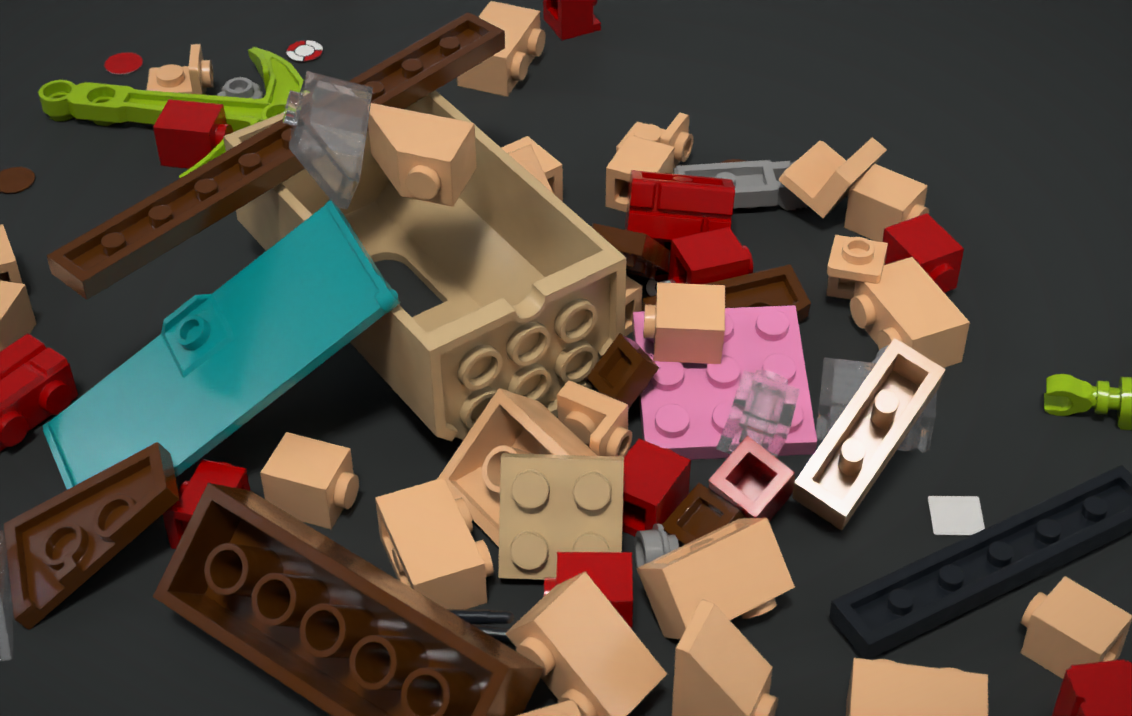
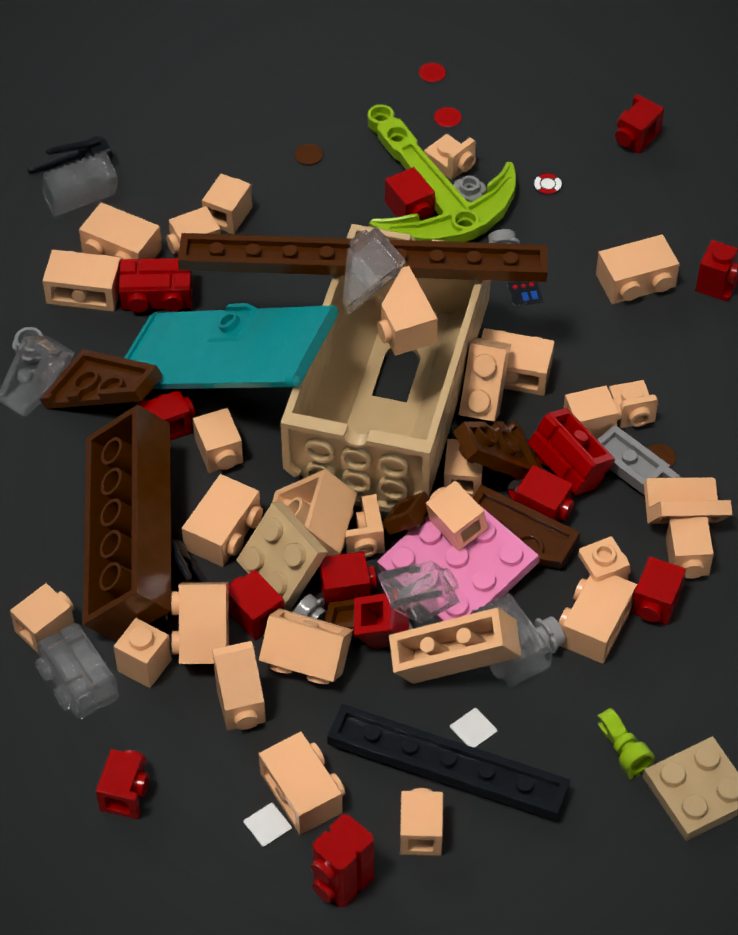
camera: 50 degrees right, 10 degrees up
none -> red sticker [419,63,446,82]

